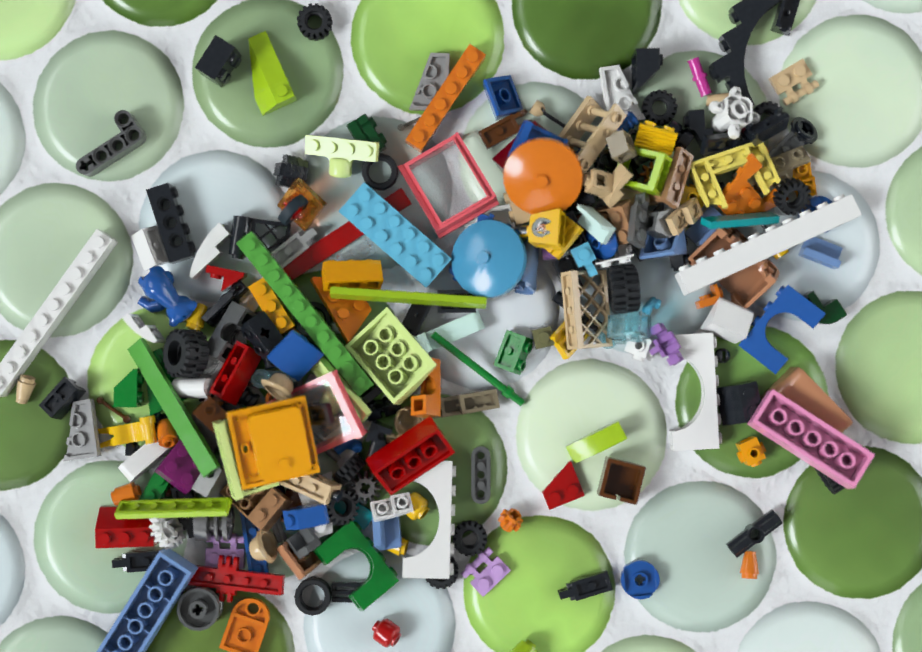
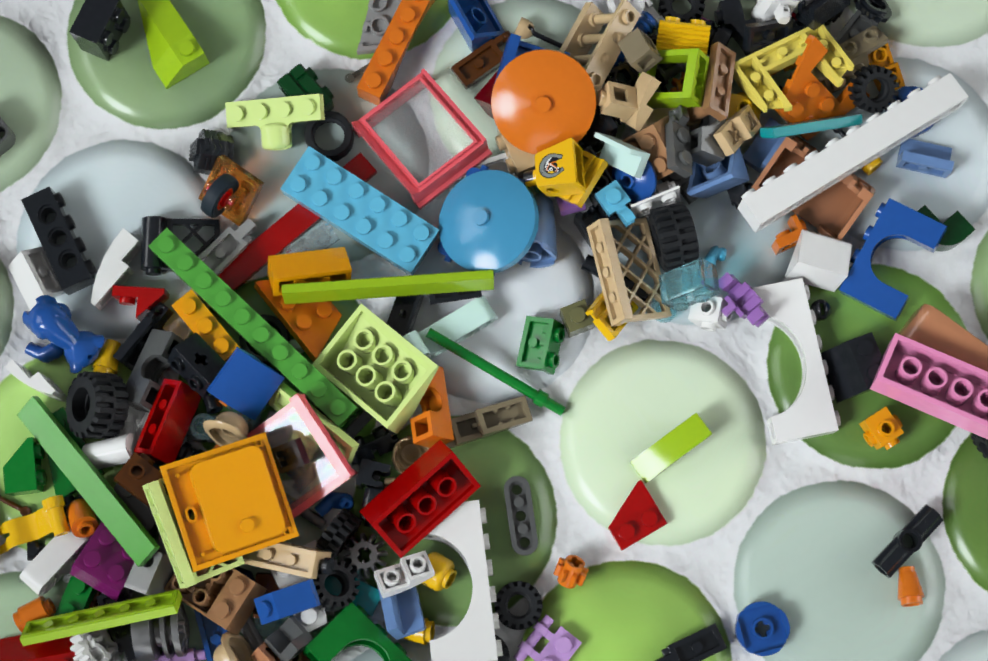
camera: 10 degrees left, 10 degrees down
reddish brown piece [597,456,646,505] -> none

